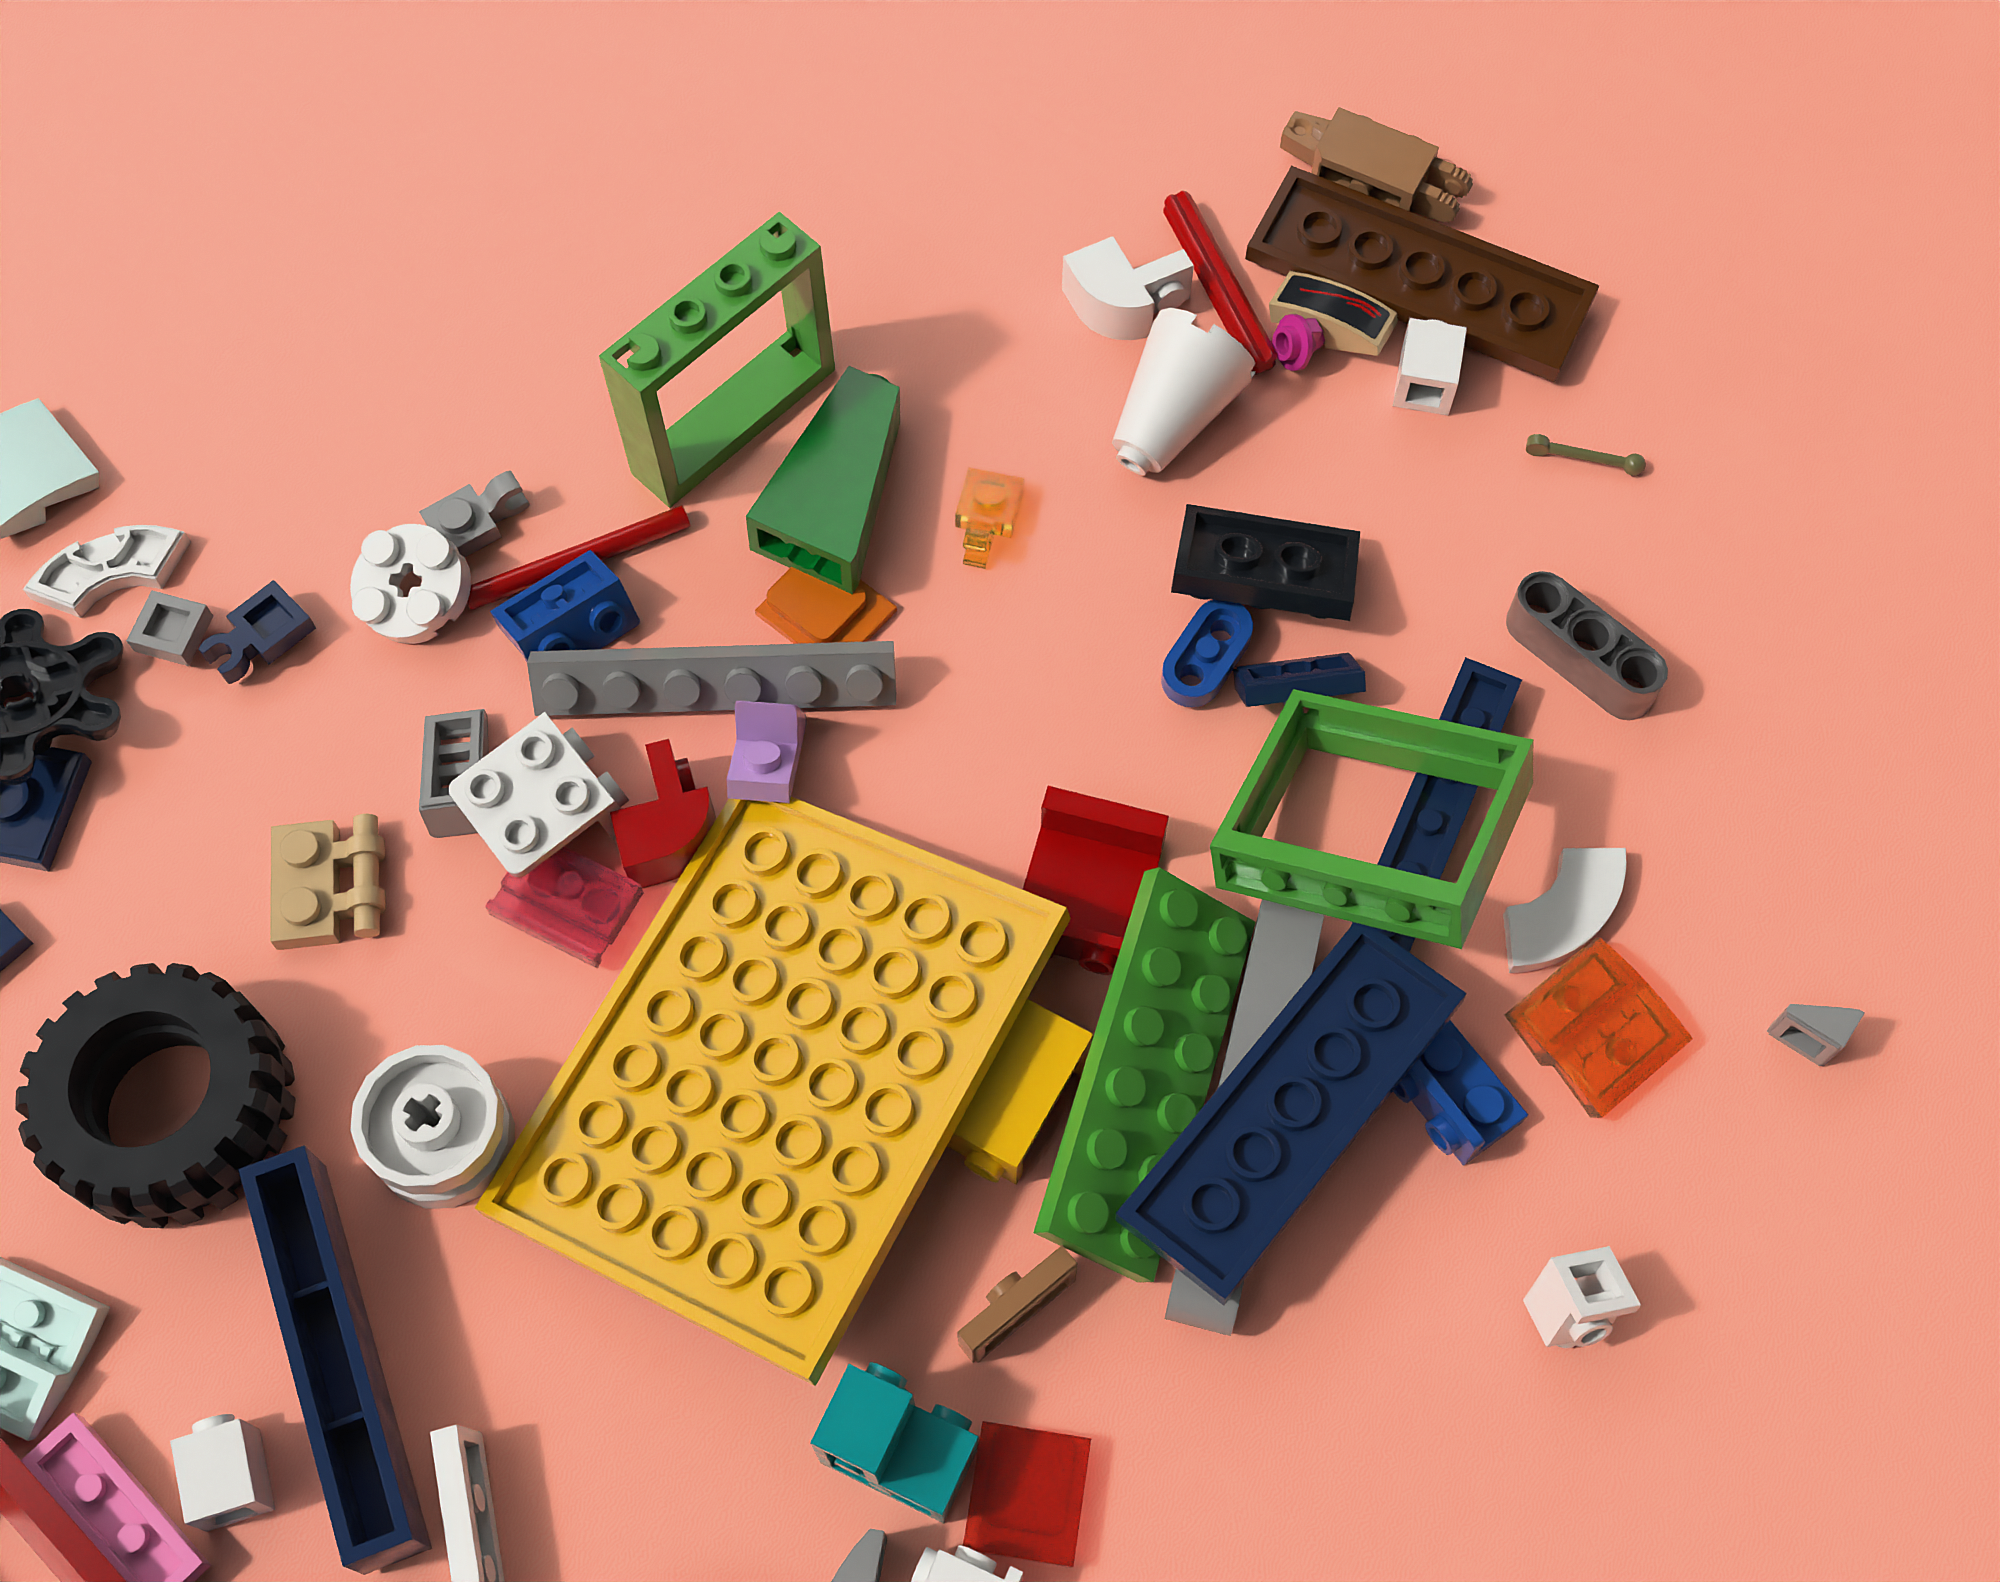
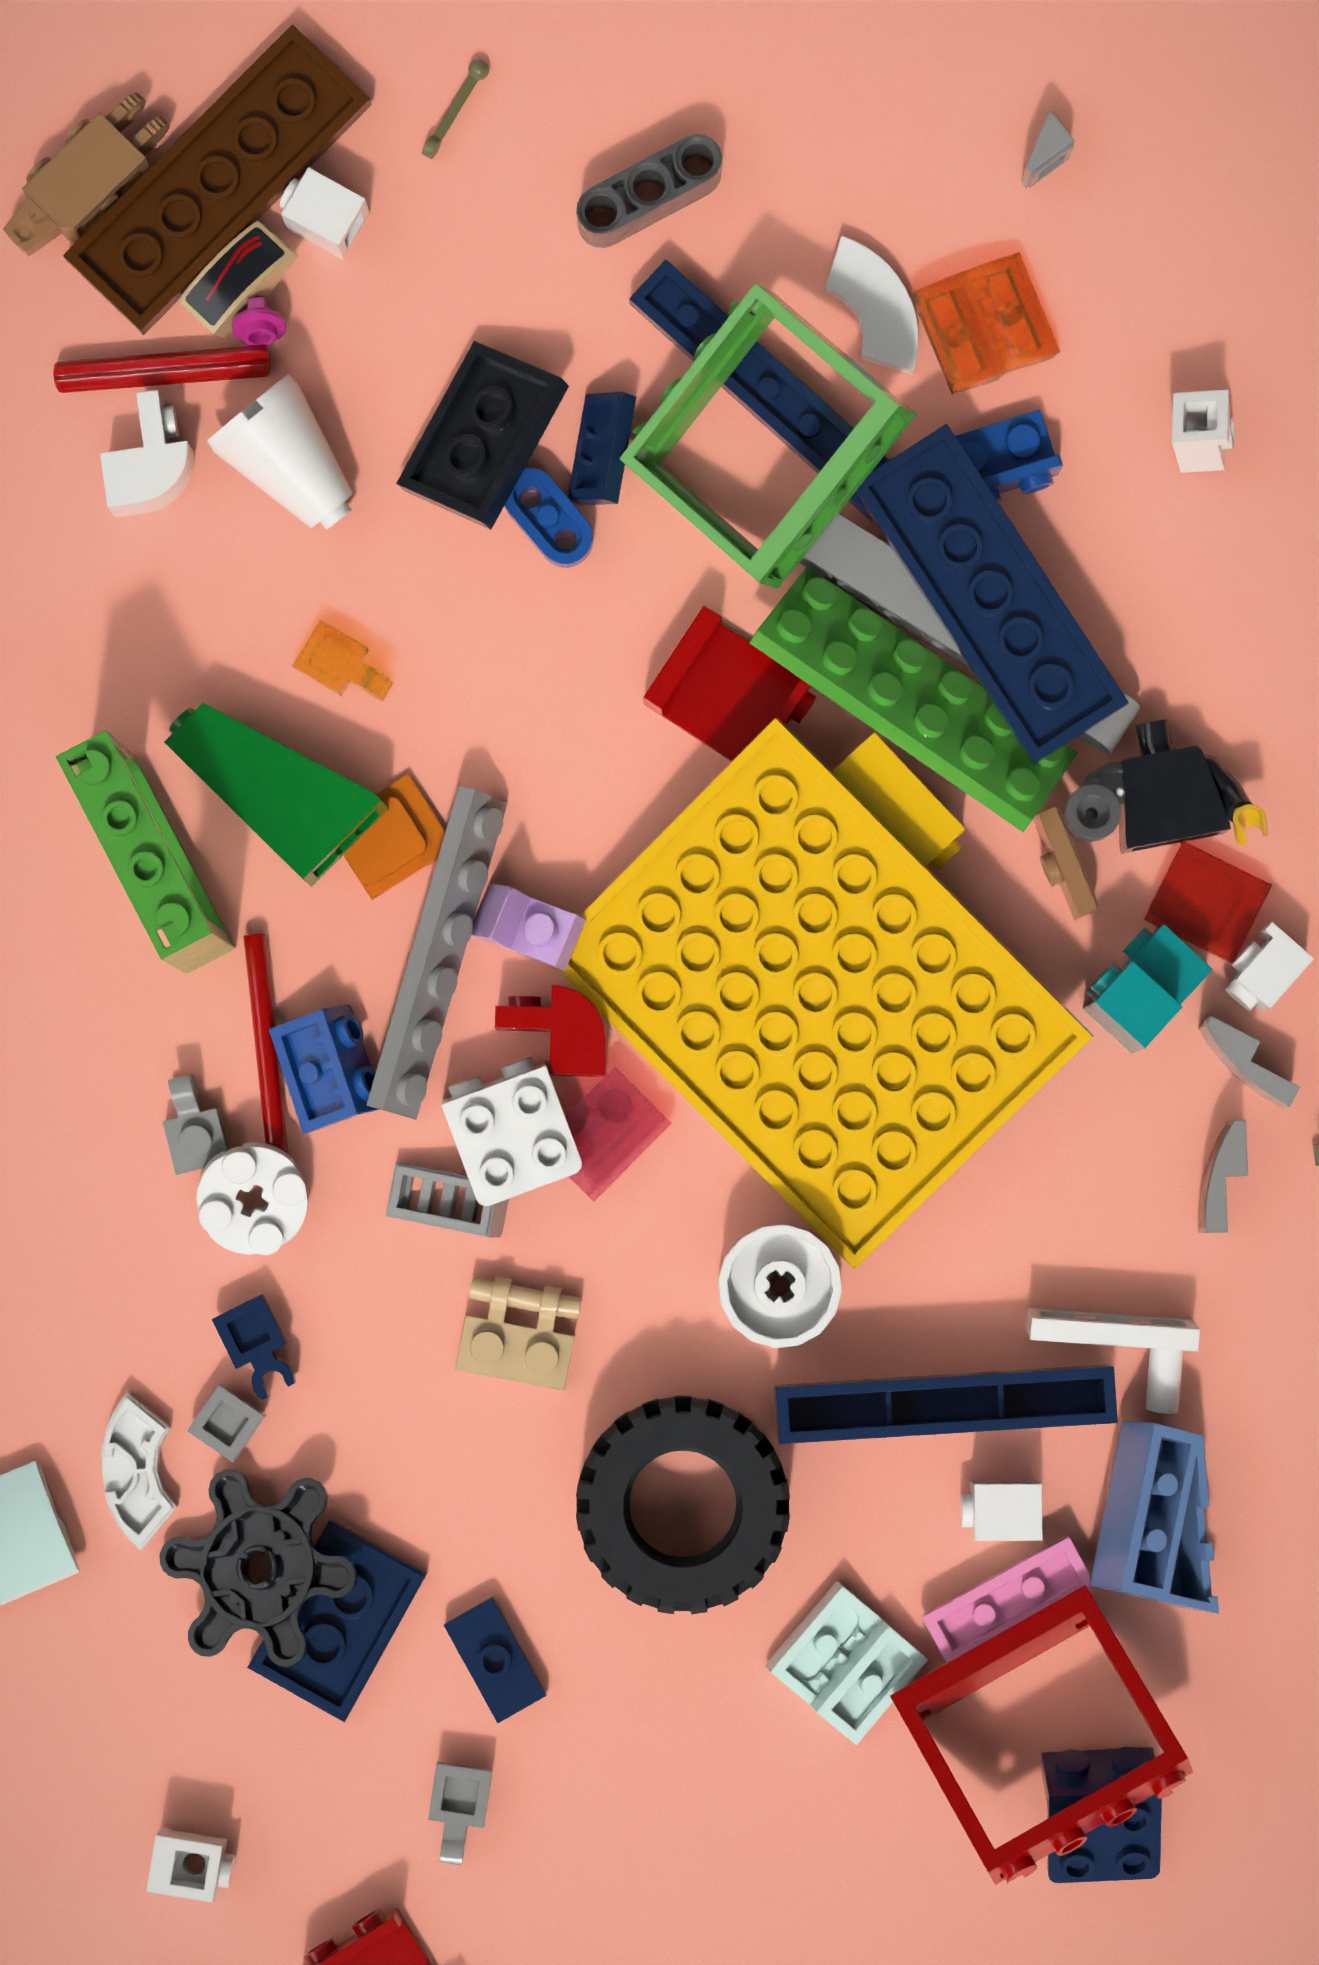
camera: 70 degrees left, 20 degrees up
none -> black torso [1063,719,1268,854]

